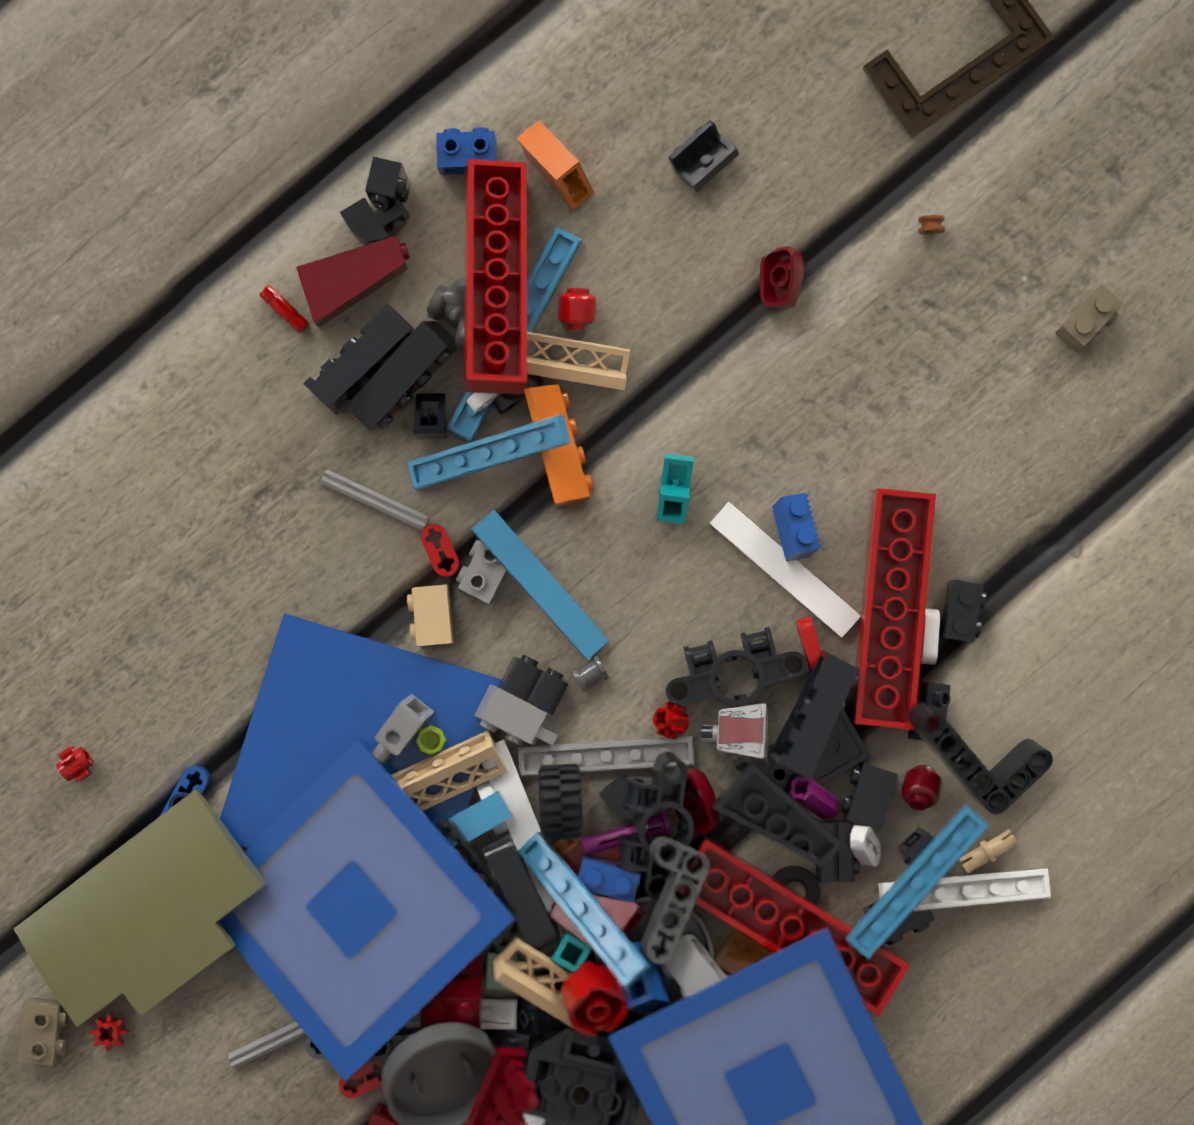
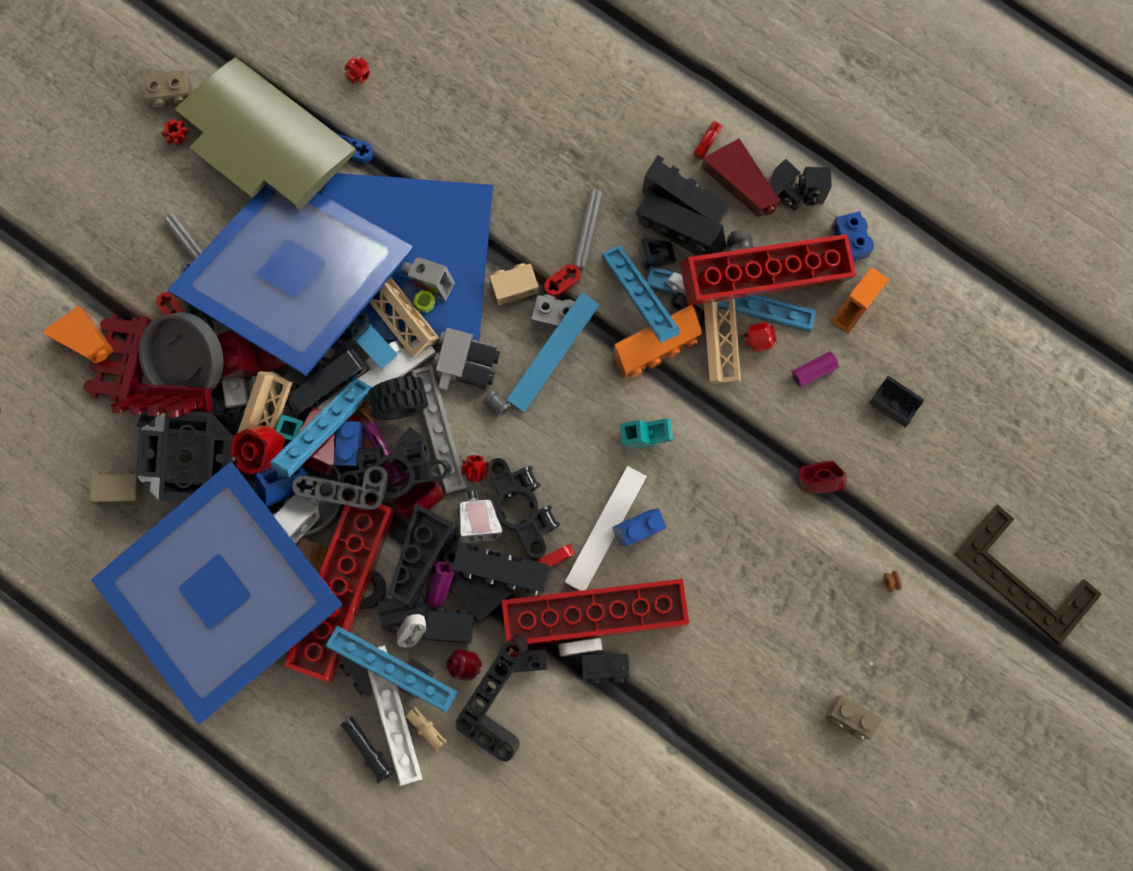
camera: 70 degrees right, 10 degrees down
none -> black pin [340,716,395,784]
none -> magenta axle [791,351,839,388]

